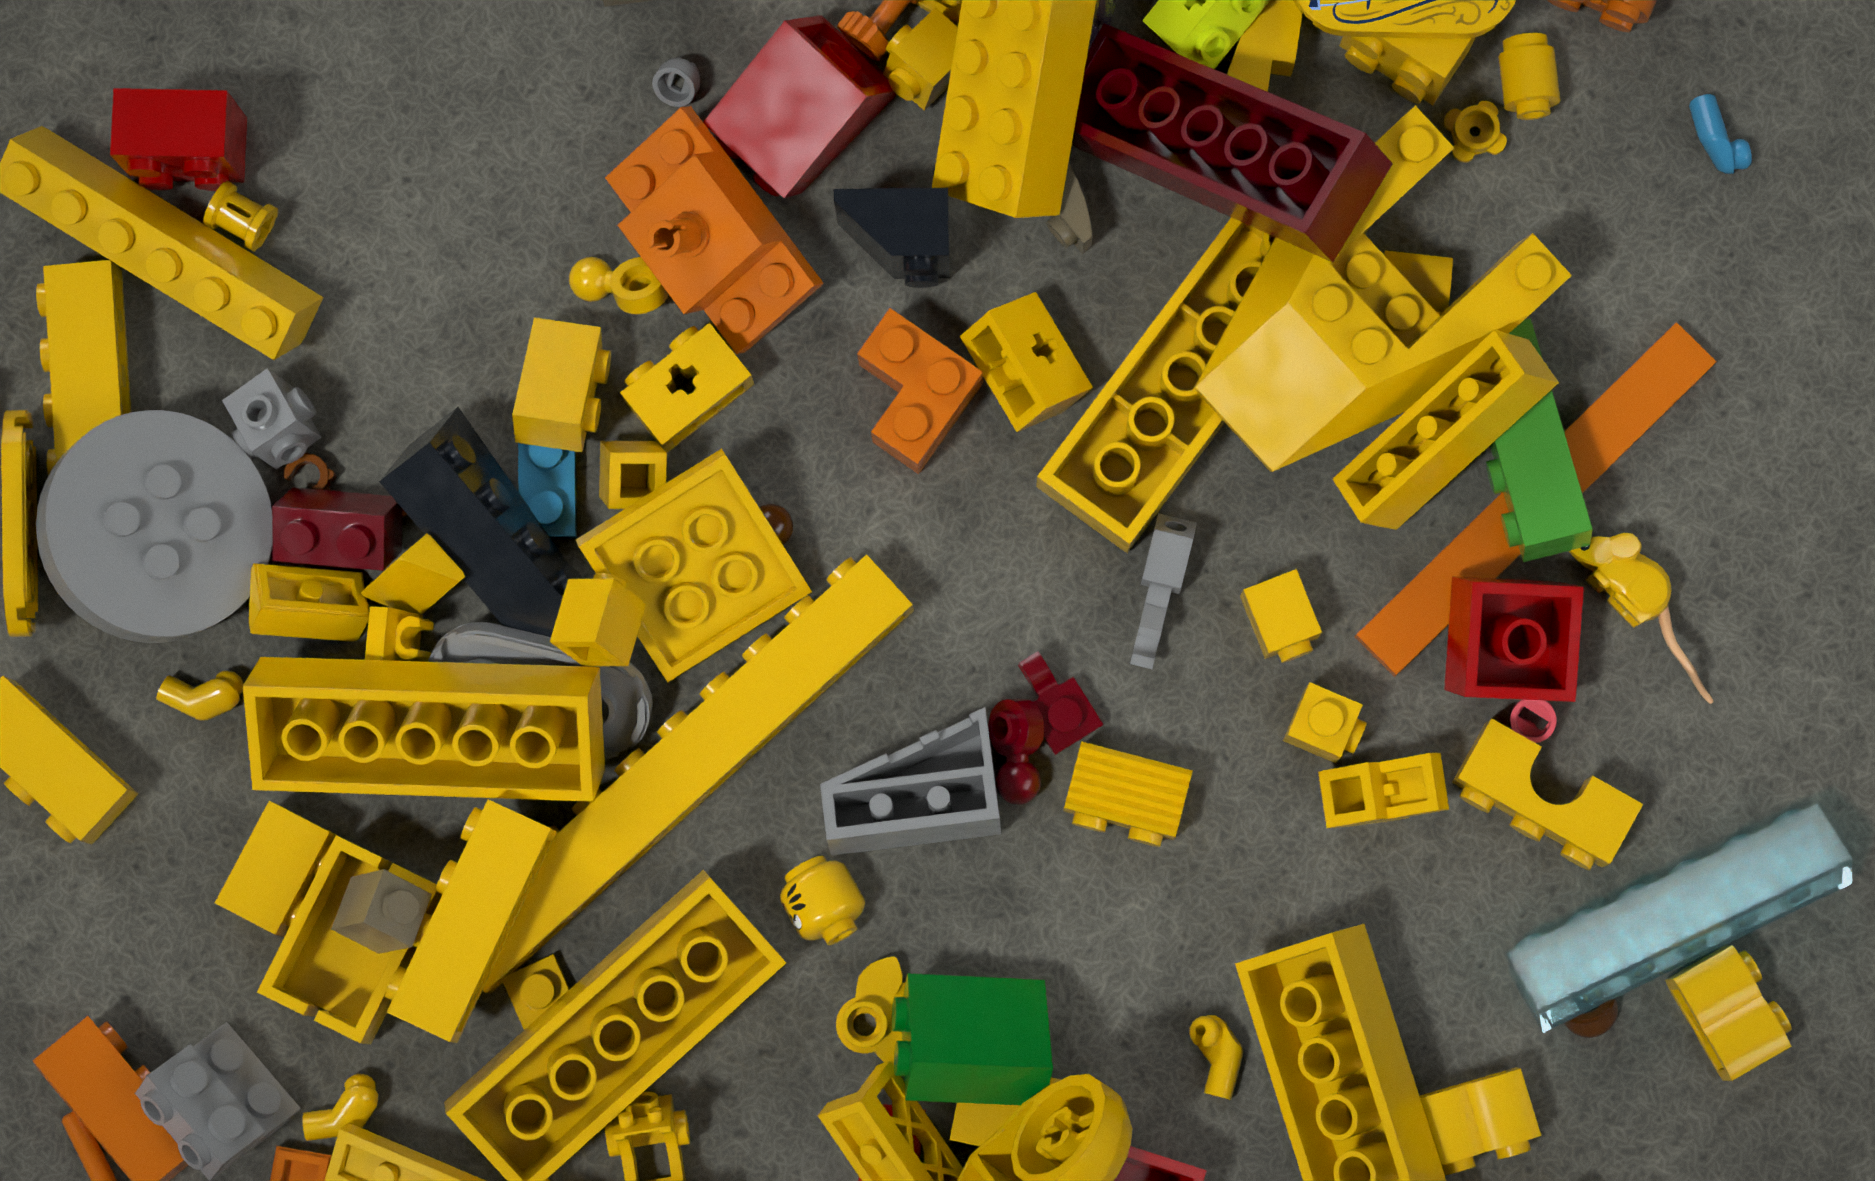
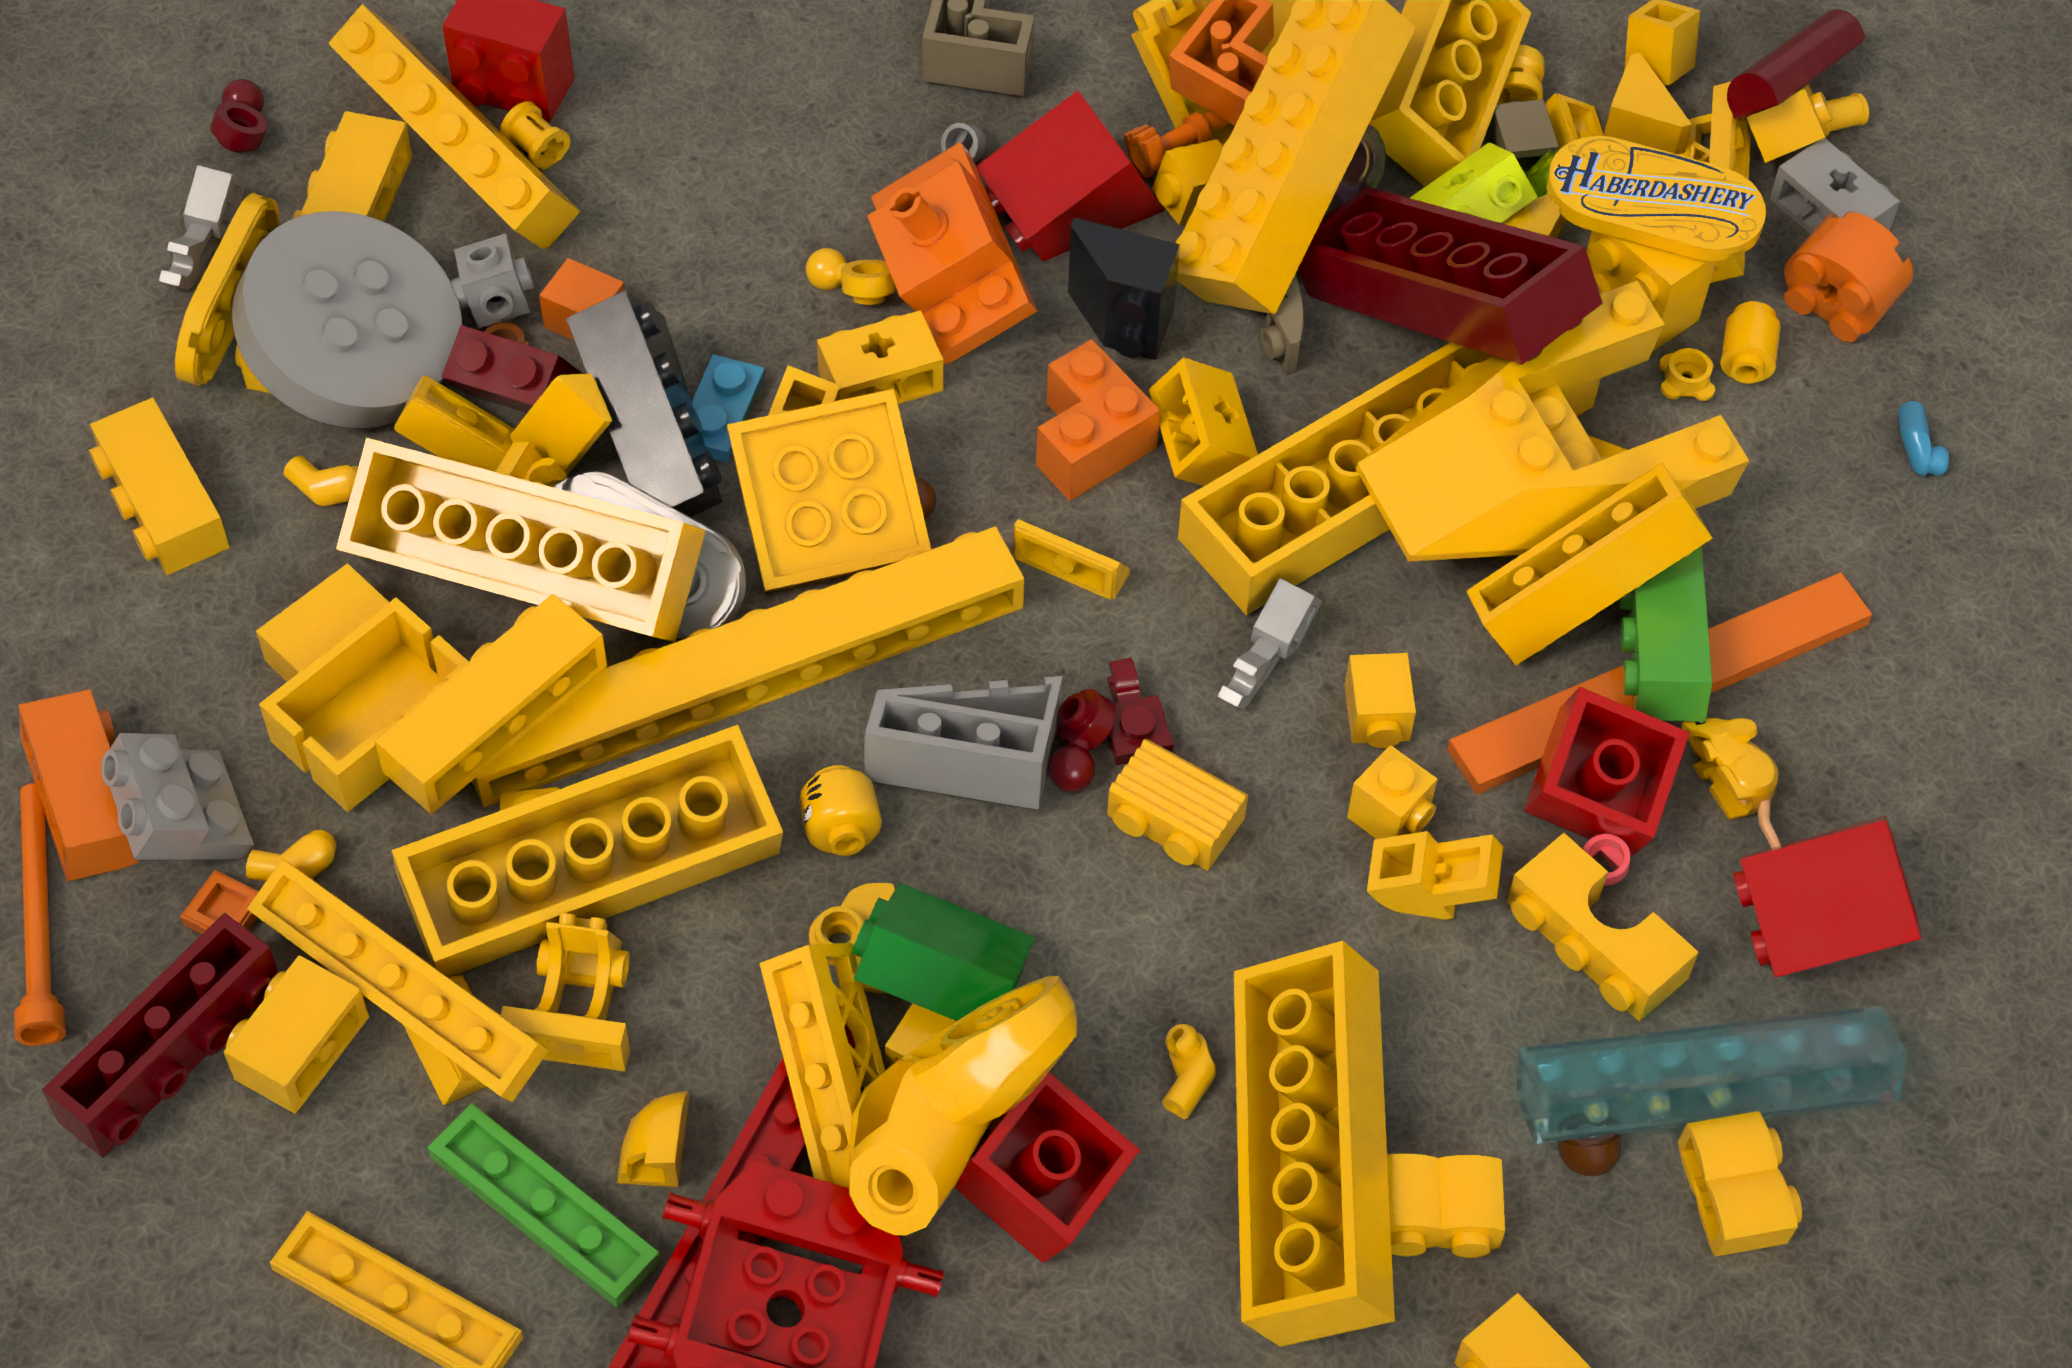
camera: 10 degrees right, 25 degrees down
dark tan brick [331,869,432,954] -> none
yellow brick [512,317,611,452] -> none
yellow brick [550,573,646,666] -> none
none -> orange brick [539,258,625,340]
none -> yellow slope [1013,519,1130,600]
none -> red slope [1733,815,1921,978]

